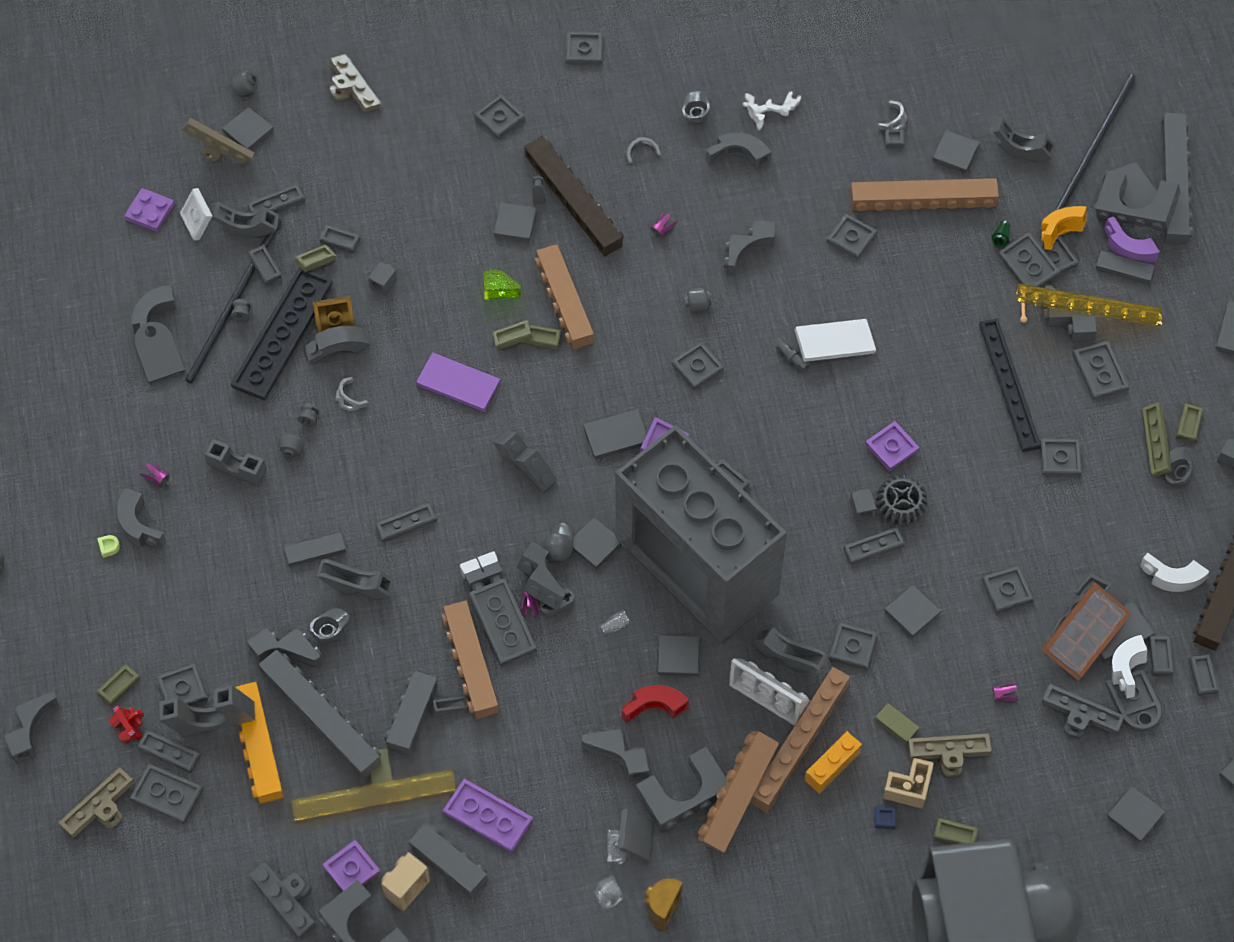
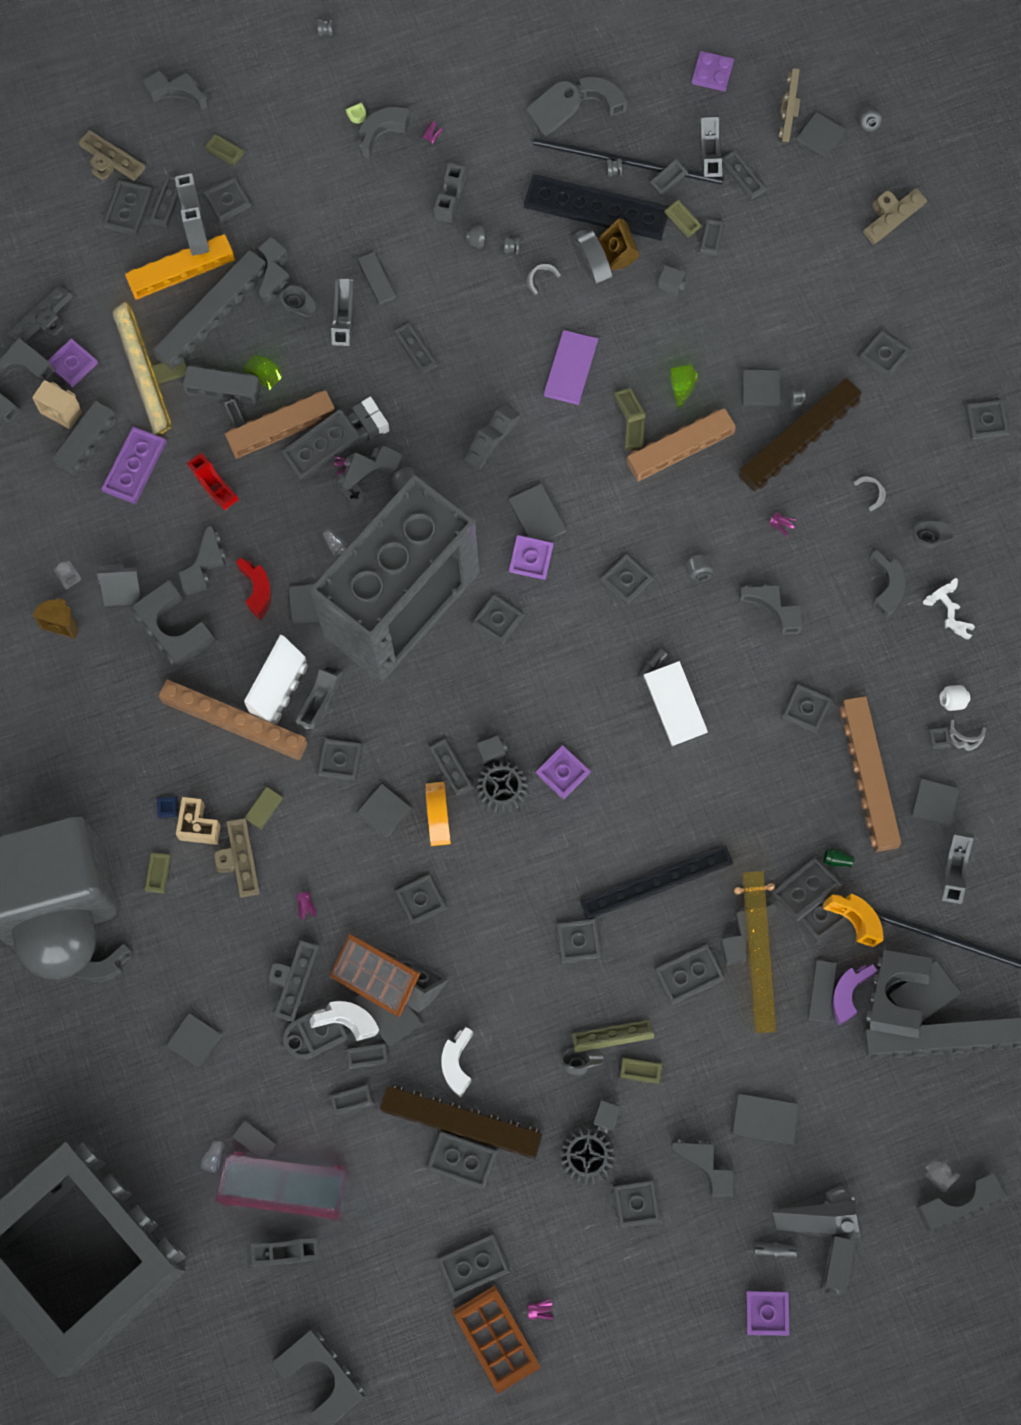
camera: 85 degrees right, 10 degrees up
red hips [108,705,144,743] -> none
white tile [180,188,212,240] -> none
medium nougat brick [698,731,779,853] -> none
light orange brick [804,731,862,794] -> none
none -> red arch [186,453,239,511]
none -> clear neon green slope [242,355,282,390]
none -> light orange arch [425,782,451,846]
none -> white head [940,685,970,711]

